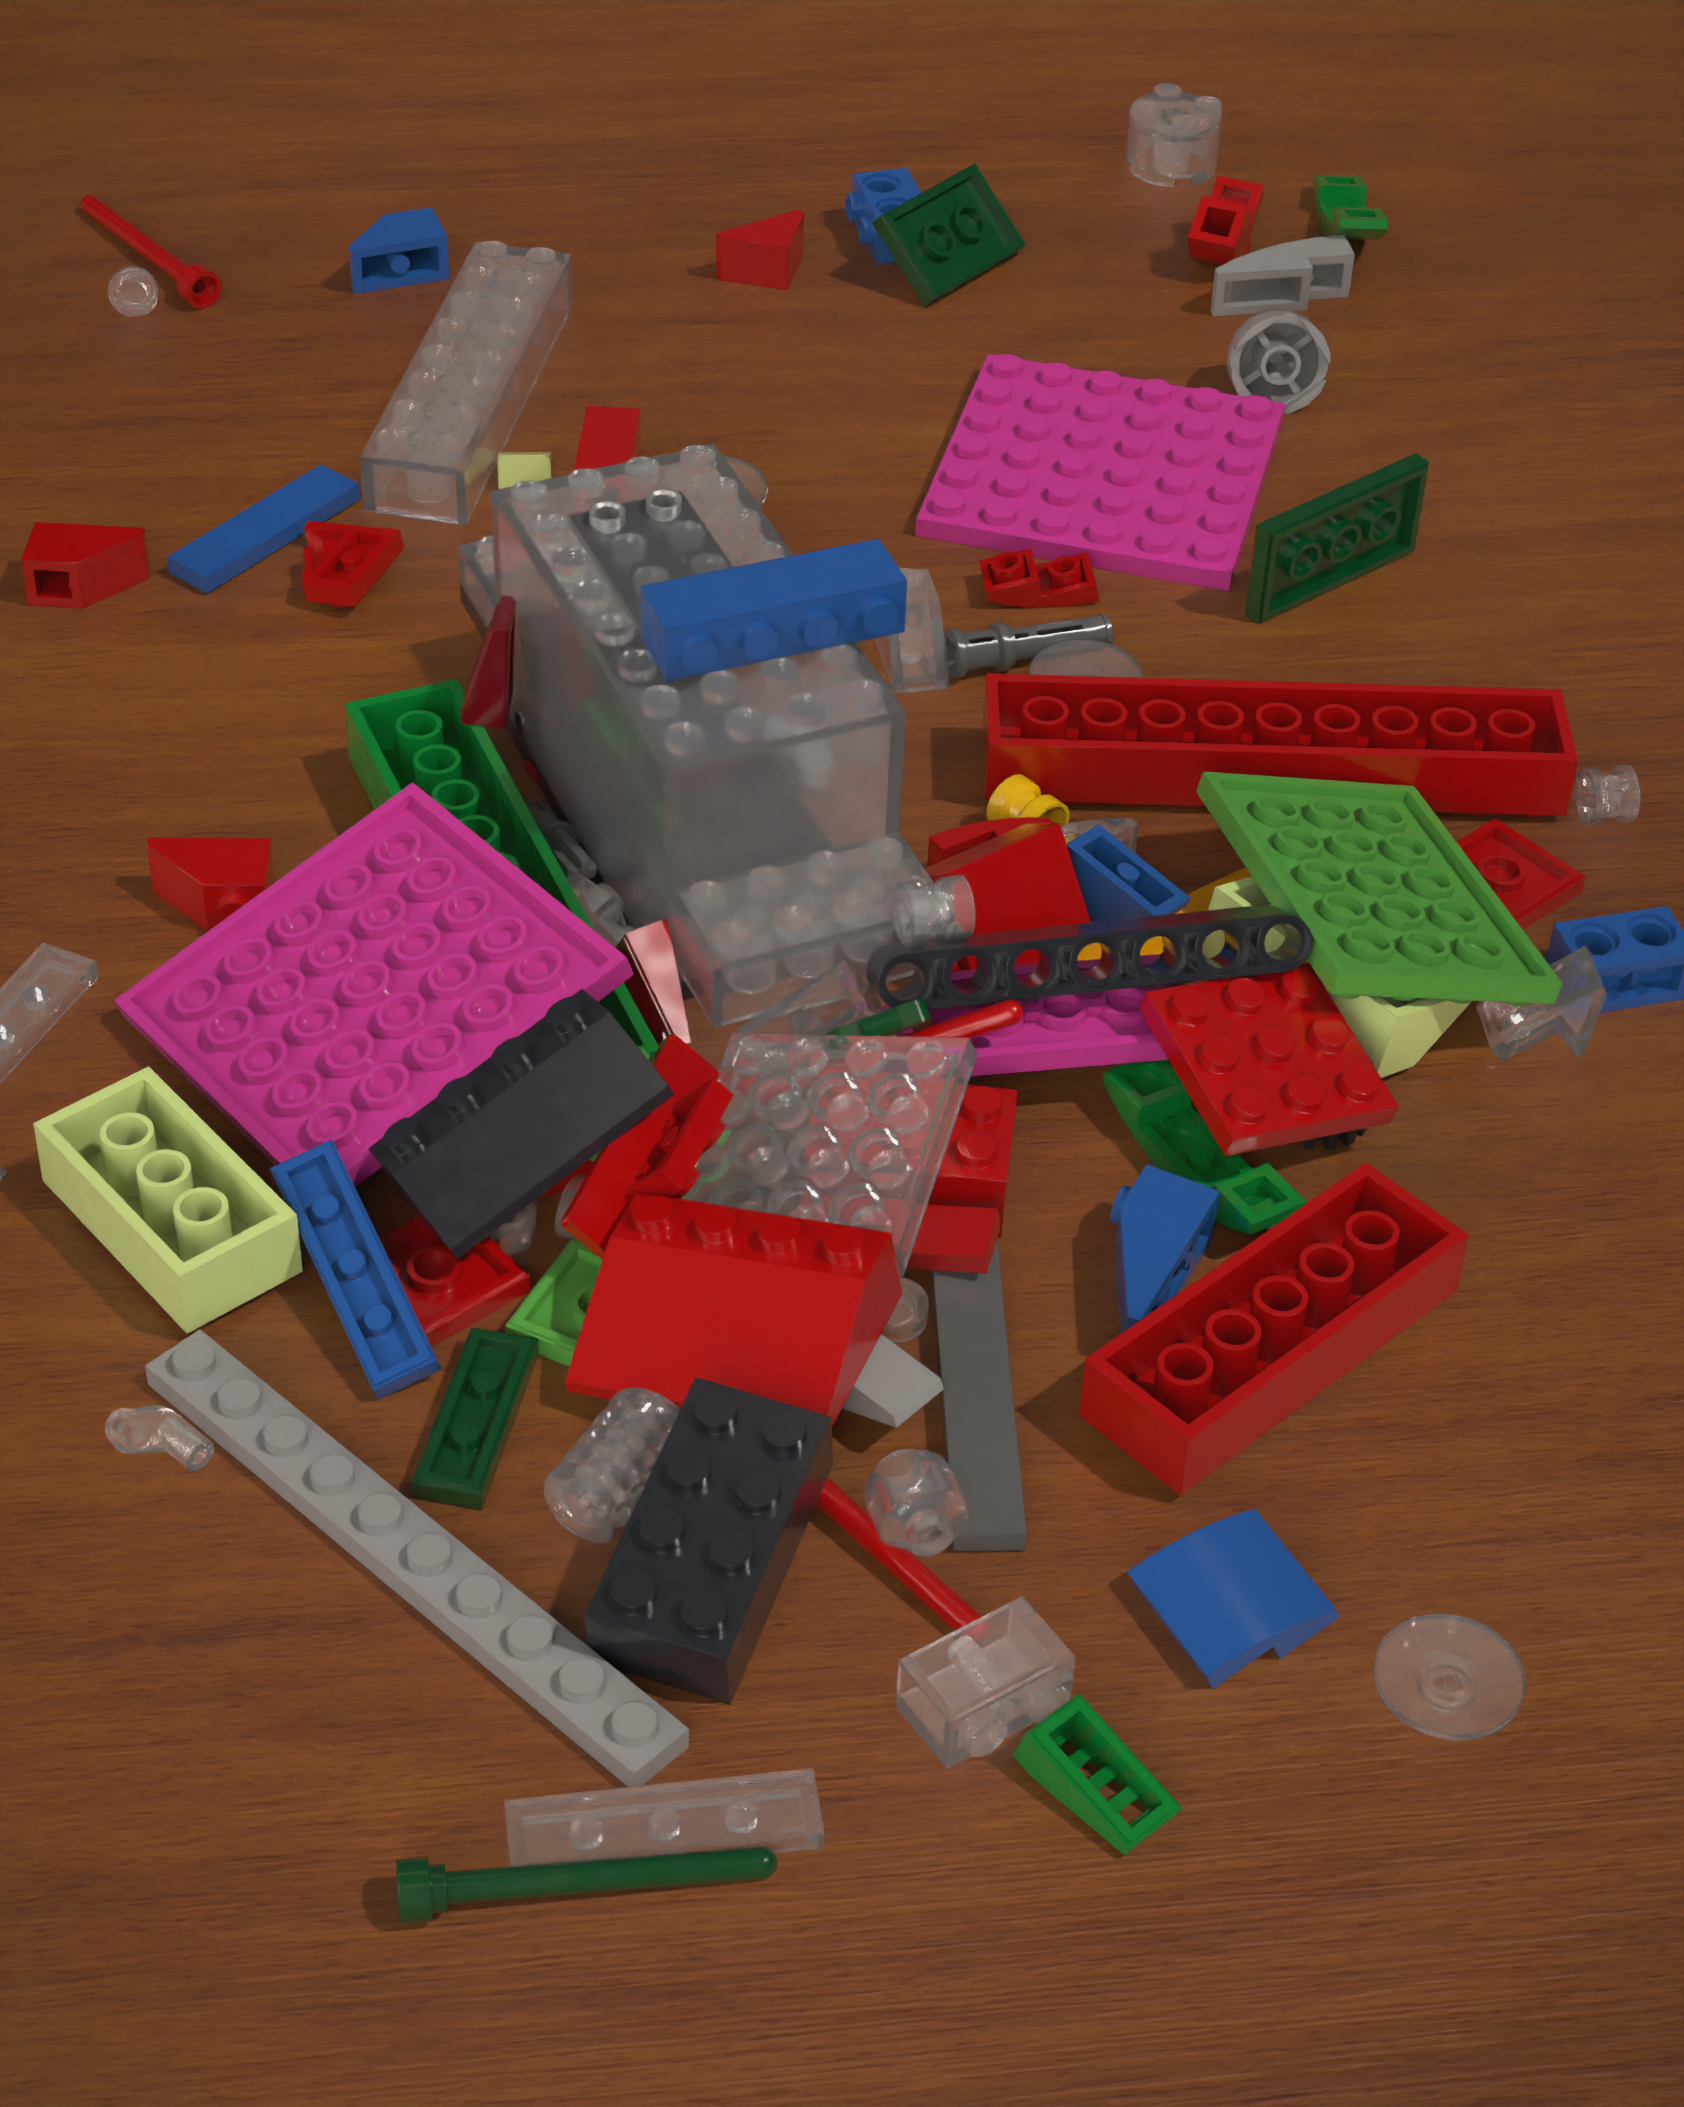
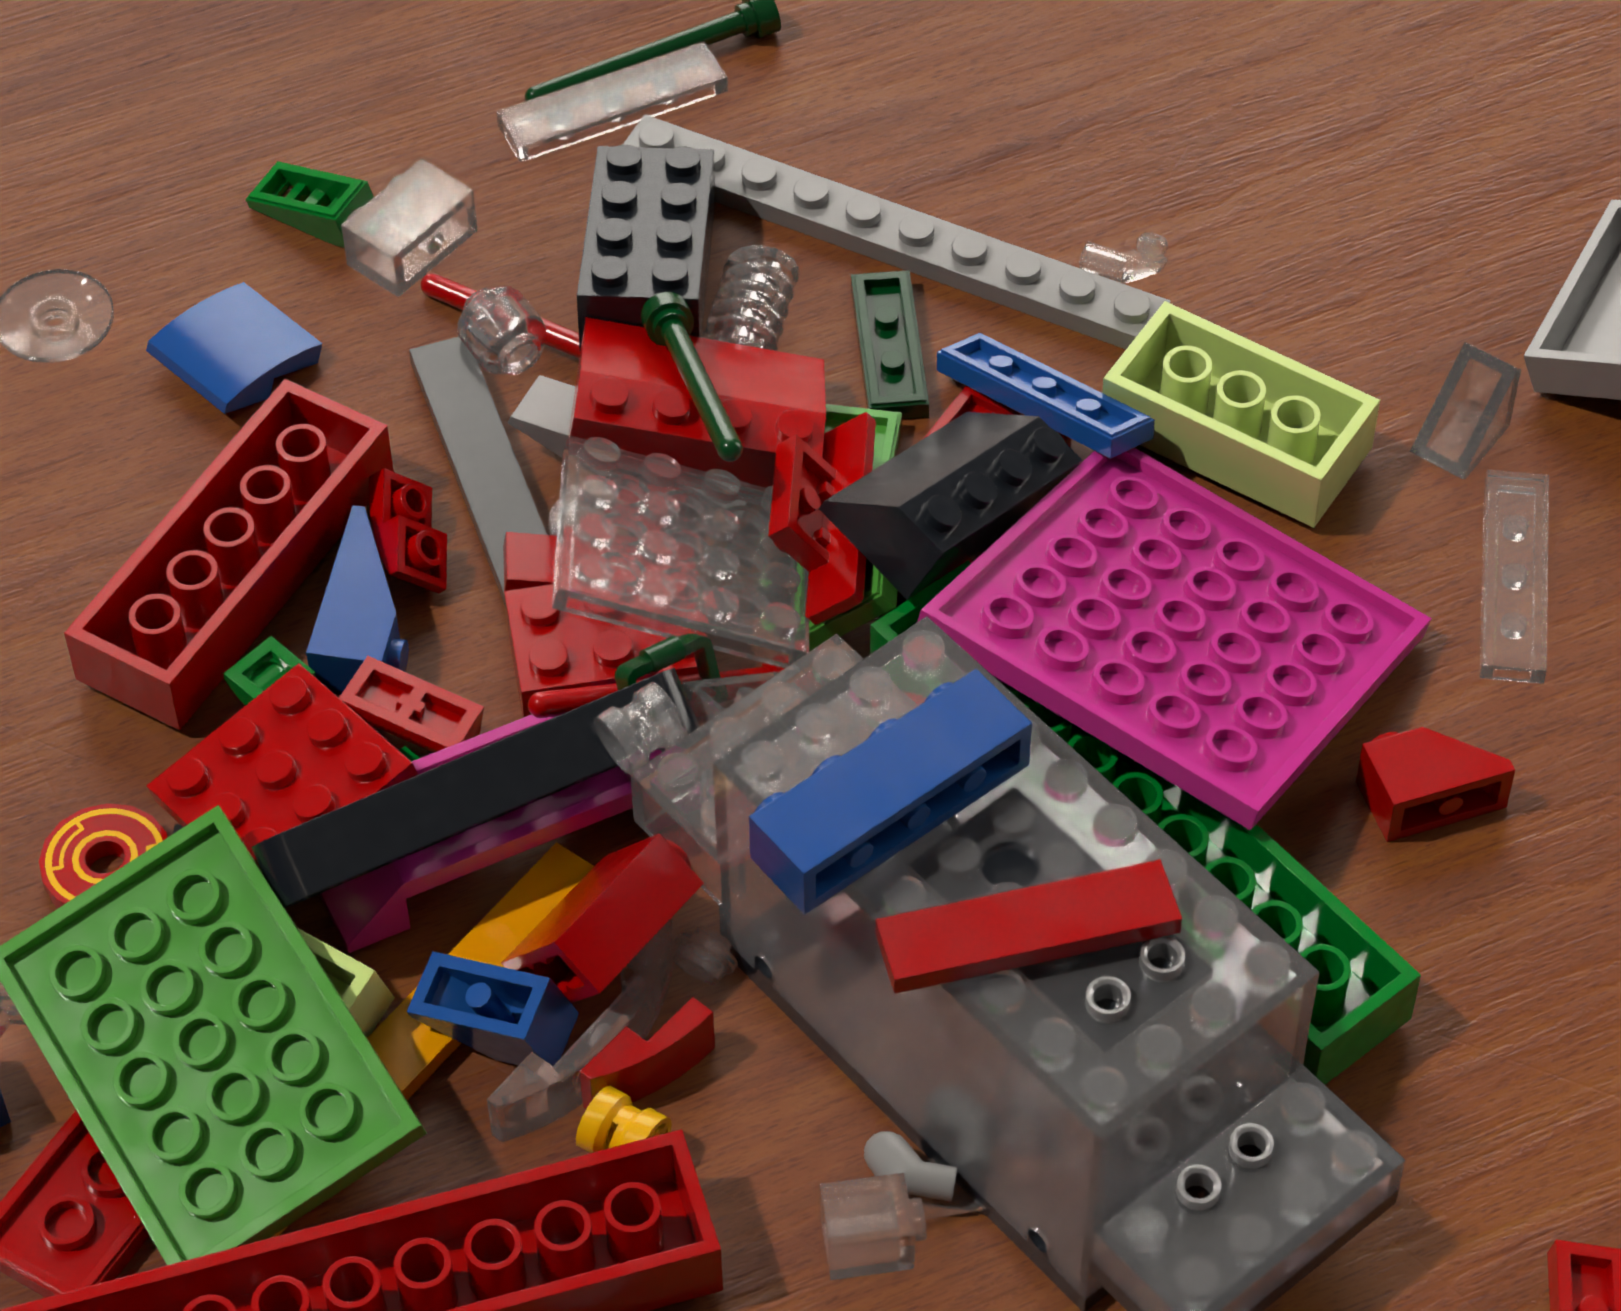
camera: 165 degrees right, 10 degrees up
none -> red tile [39,803,168,909]
none -> hinge [339,656,484,753]
none -> red slope [369,468,447,594]
none -> dark green piece [641,292,743,462]
none -> red tile [875,859,1182,994]

